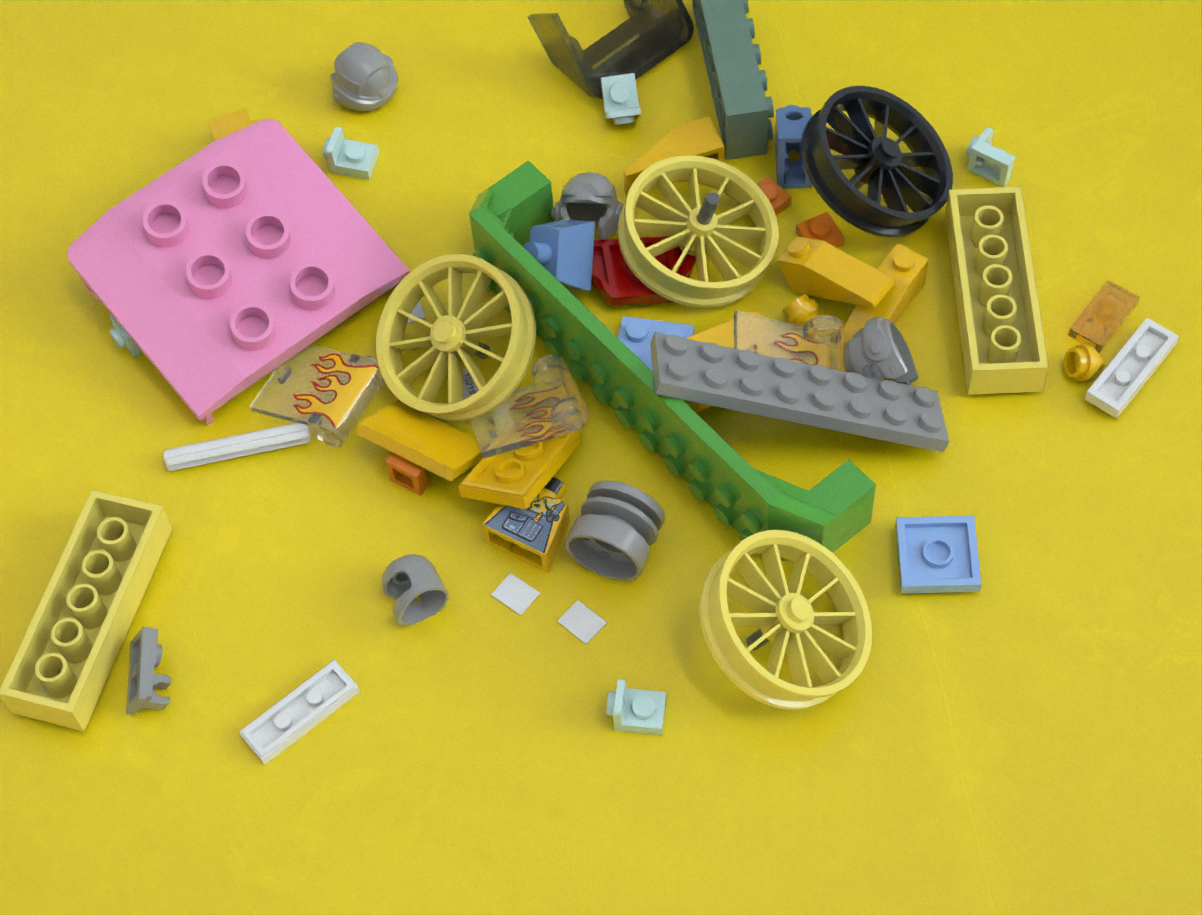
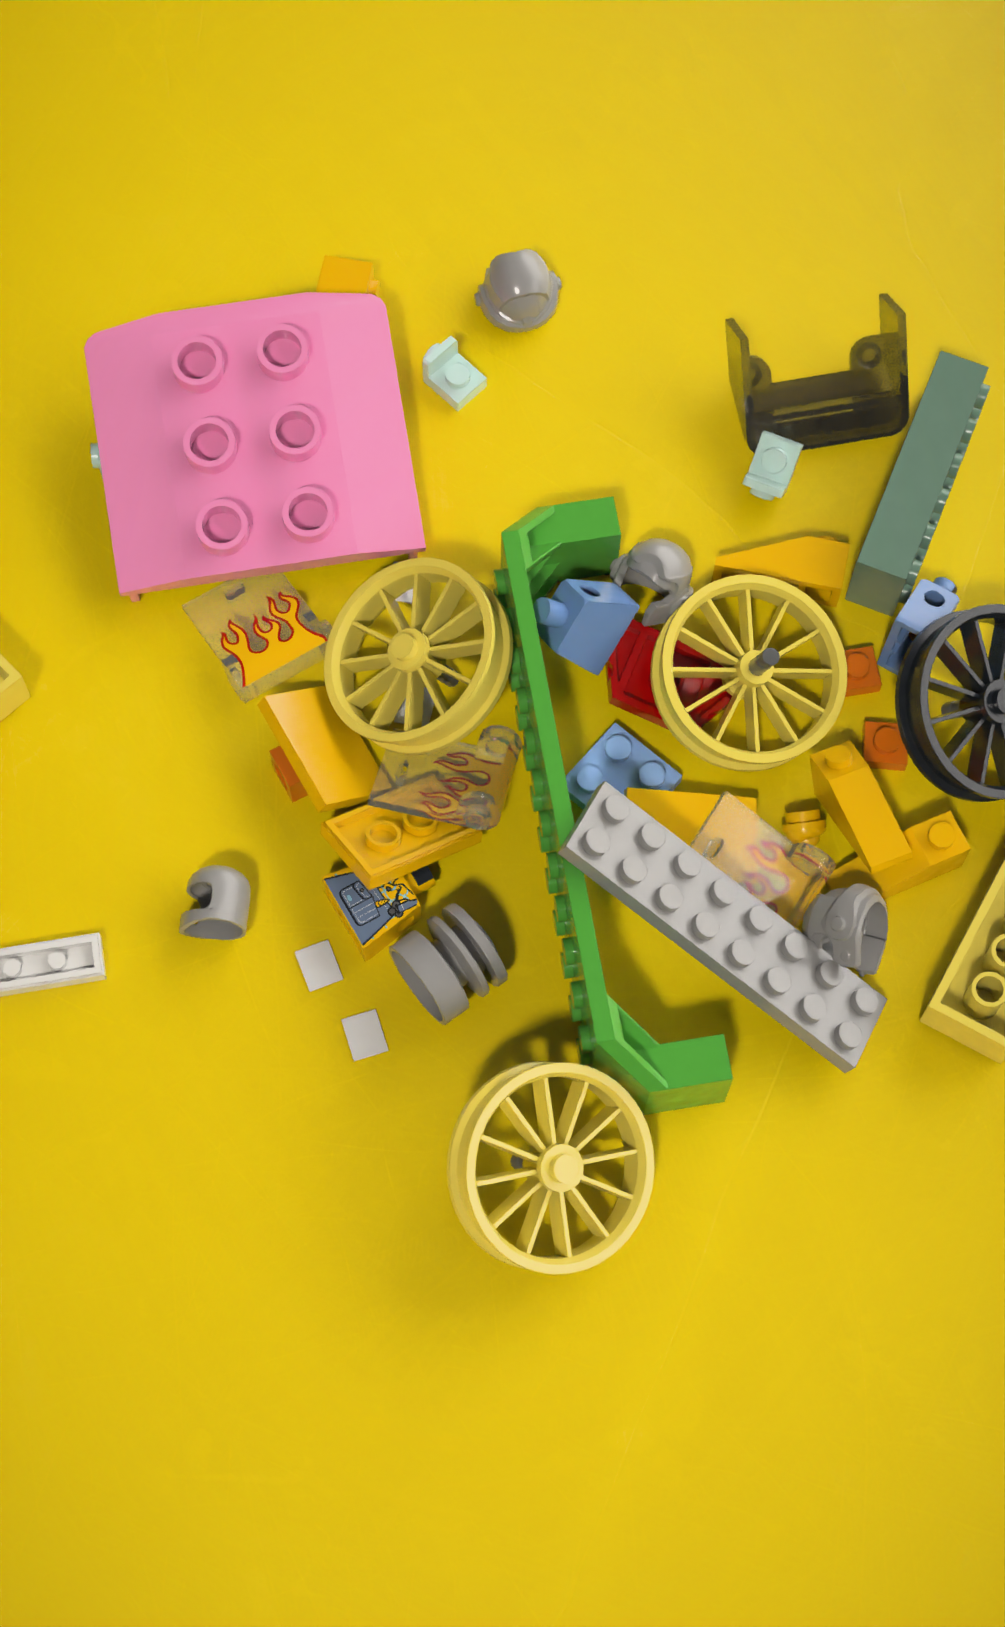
camera: 25 degrees right, 10 degrees up
white axle [163,421,311,471] -> none
light aqua bracket [606,679,667,735] -> none
light blue plate [895,516,981,594] -> none

